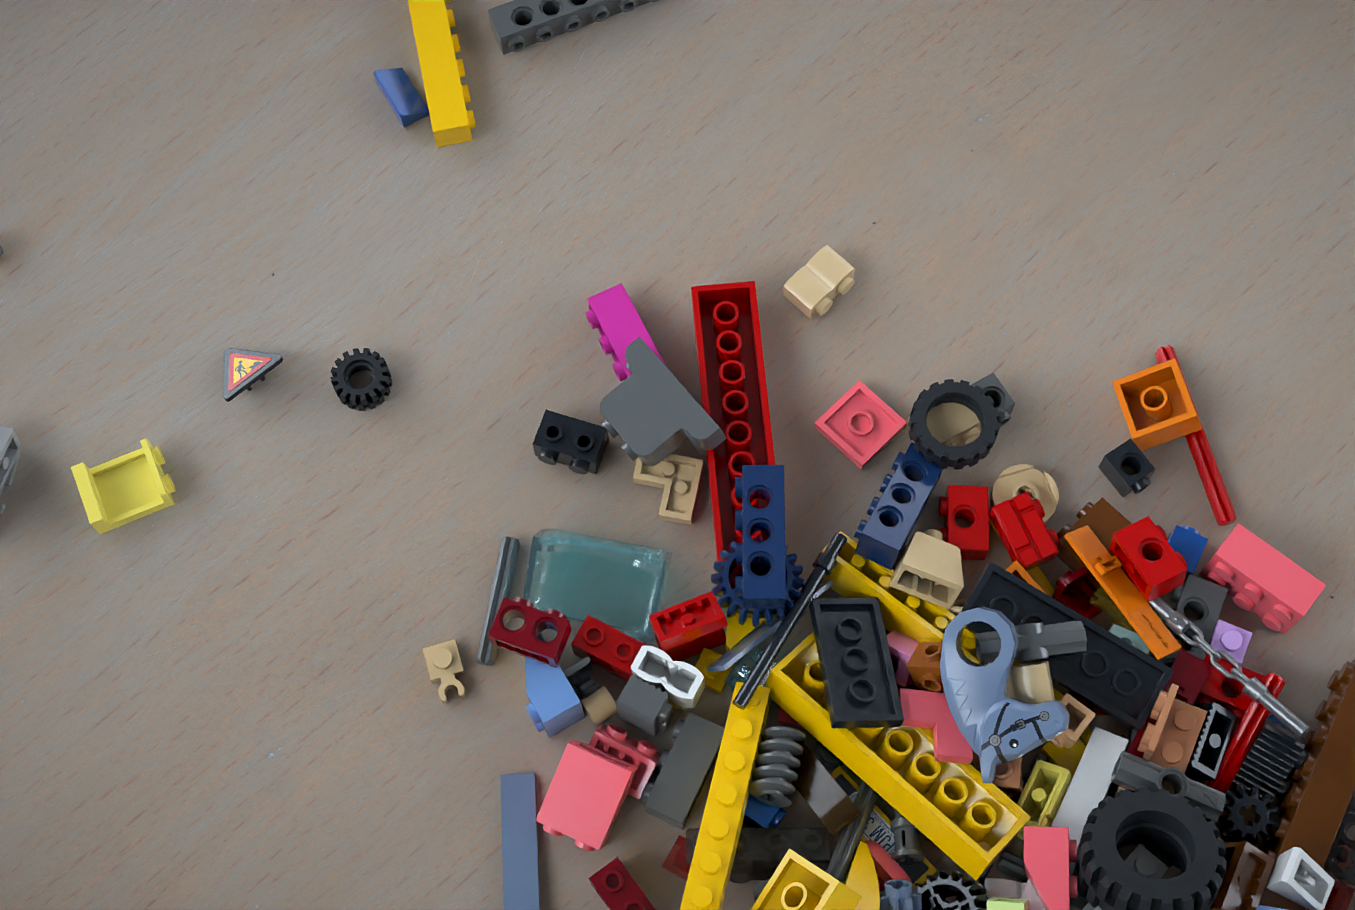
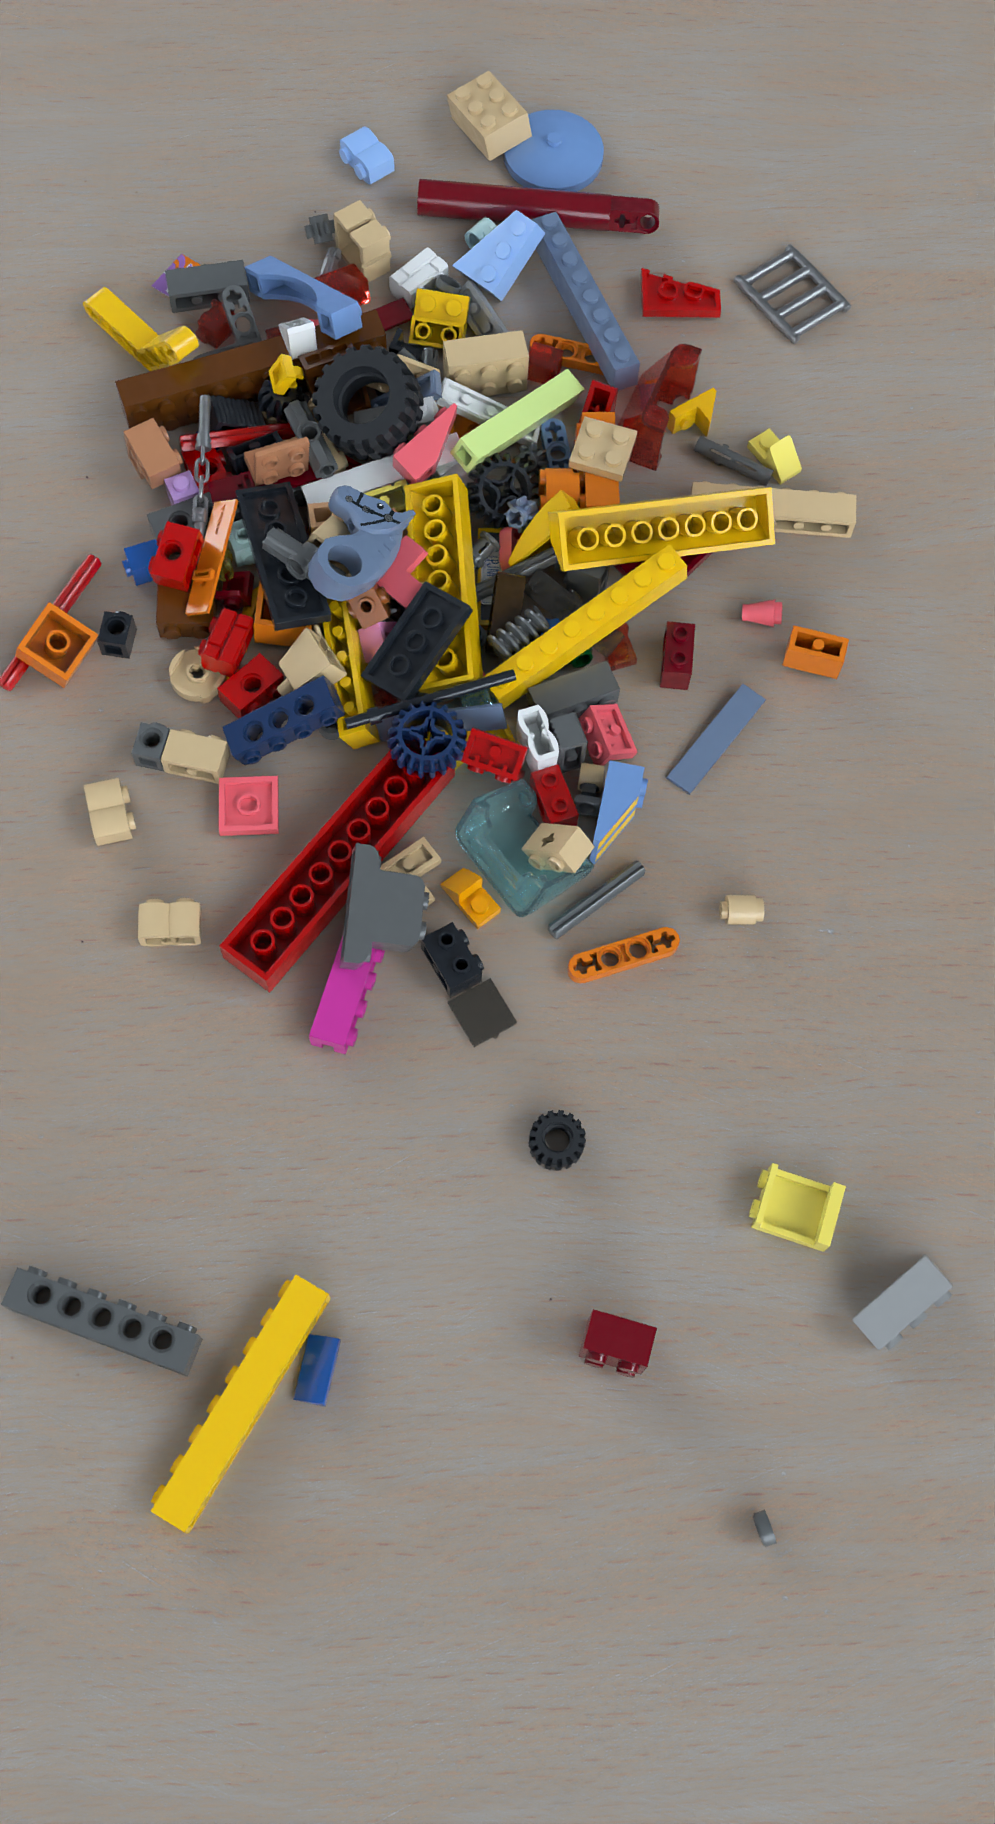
camera: 145 degrees left, 0 degrees up
piece [223,348,283,402] -> none
tan plate [423,639,466,704] -> none
dark red brick [488,597,572,668] -> none
coral brick [535,739,638,851] -> none
dark blue brick [735,465,786,609] -> none
black tyre [908,379,1000,470] -> none
coral brick [1199,523,1326,634] -> none
none -> tan brick [84,778,136,846]
none -> nougat brick [123,418,183,489]
none -> yellow tile [268,354,304,395]
none -> light orange slope [440,867,501,930]
none -> clear smoke piece [447,978,517,1047]
none -> tan brick [522,823,595,873]
none -> orange beam [567,927,680,984]
none -> dark red brick [578,1309,657,1378]
none -> tan brick [719,895,764,925]

